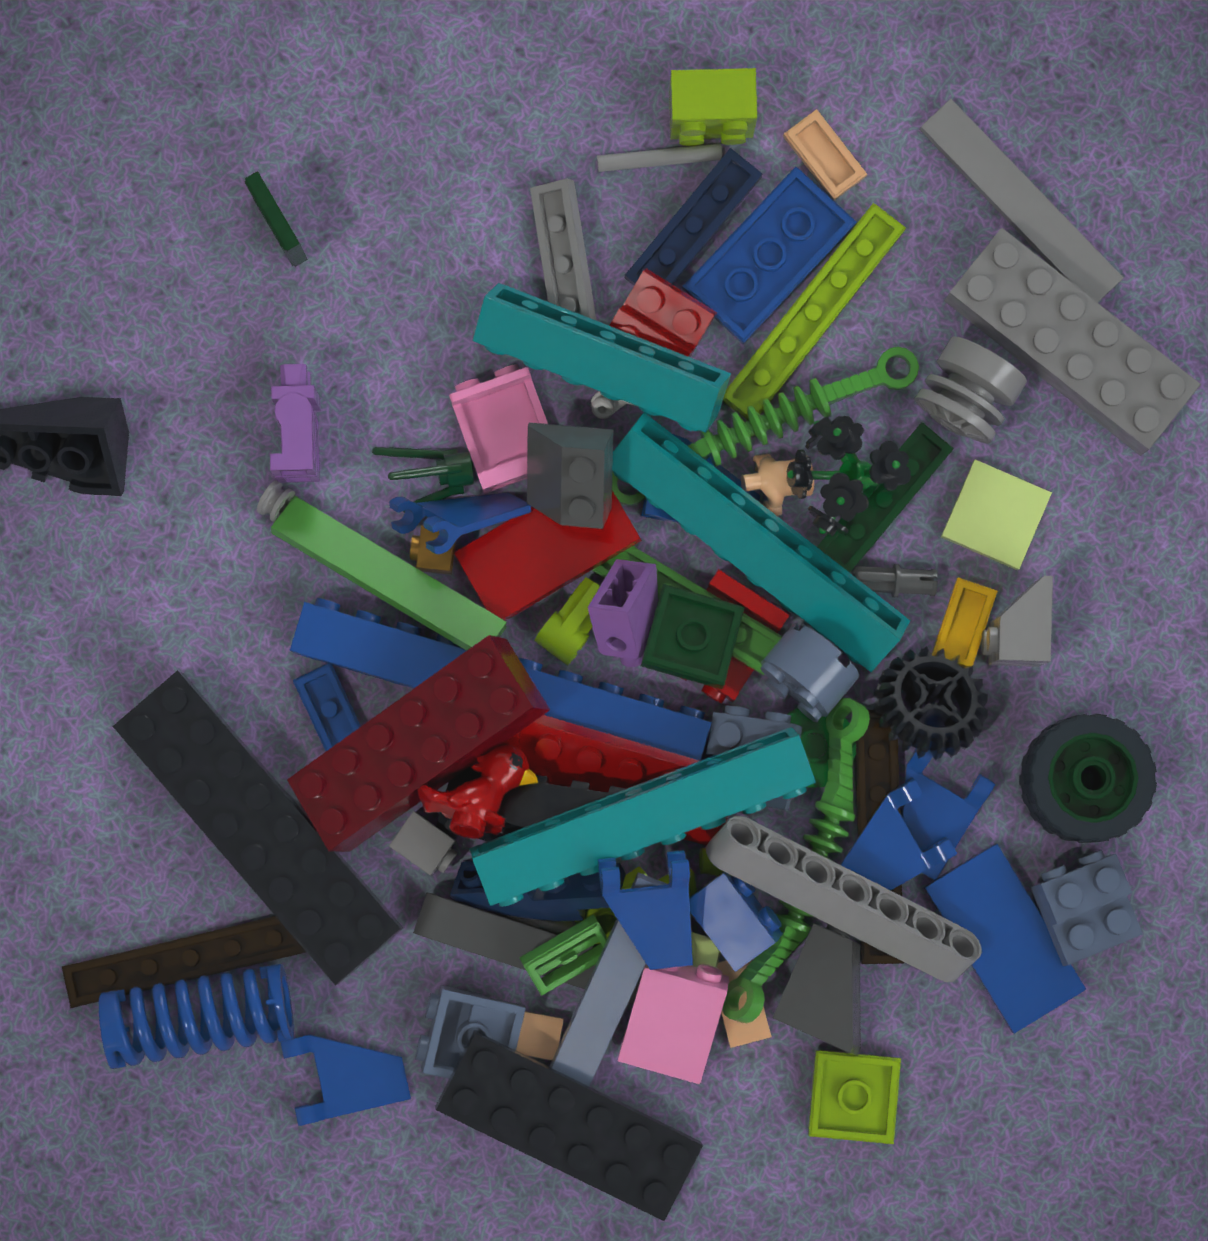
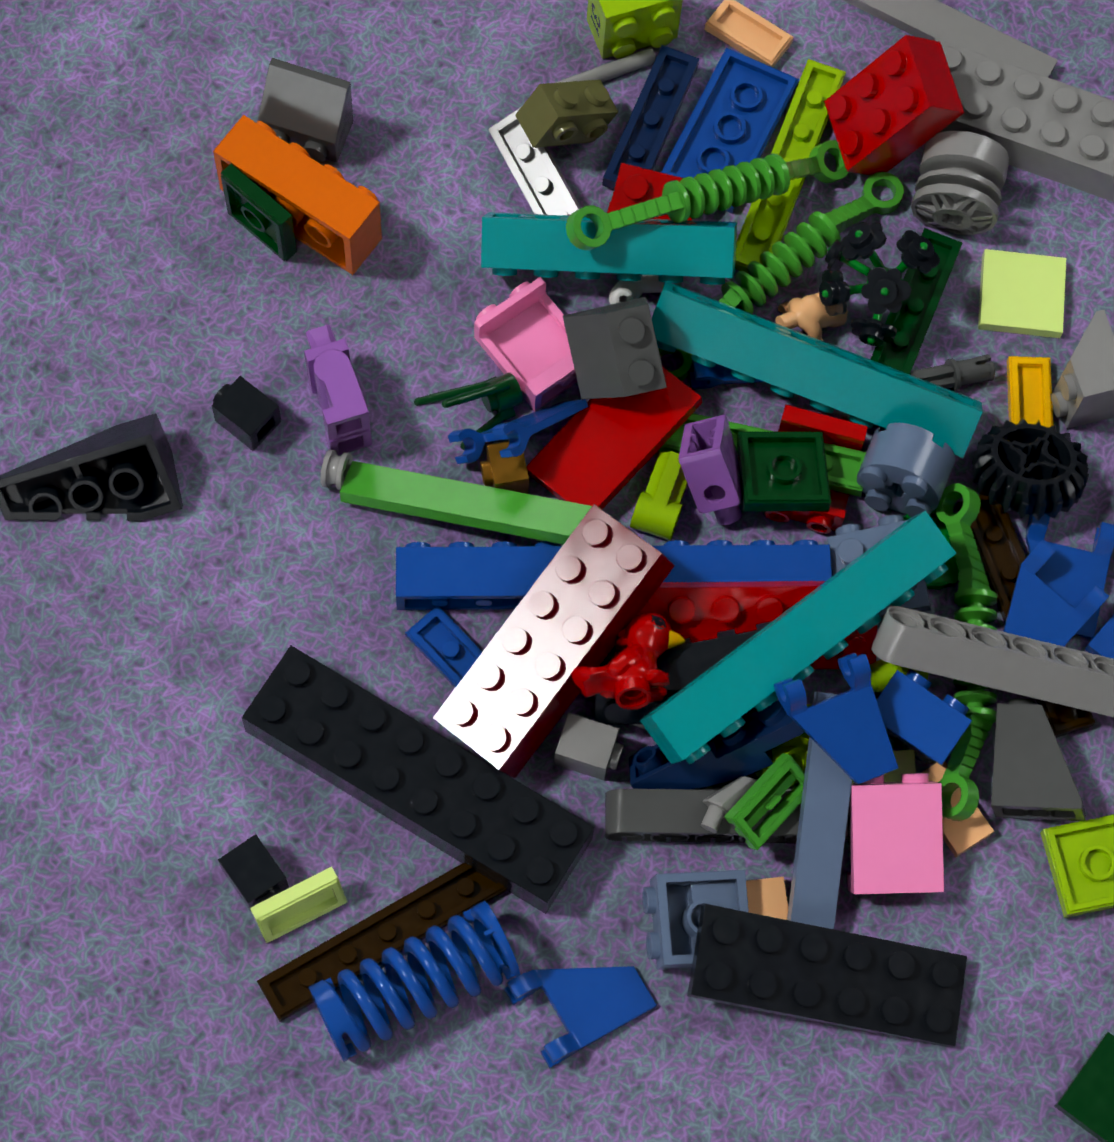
camera: 20 degrees left, 15 degrees down
none -> black brick [212,376,281,451]
none -> orange brick [213,115,382,275]
none -> black brick [218,834,289,911]
none -> yellowish green tile [250,866,347,943]
none -> dark grey slope [258,58,354,162]
none -> olive brick [515,80,618,148]
none -> bright green piece [566,140,849,250]
none -> light grey bar [701,776,756,833]
none -> red brick [824,35,965,175]

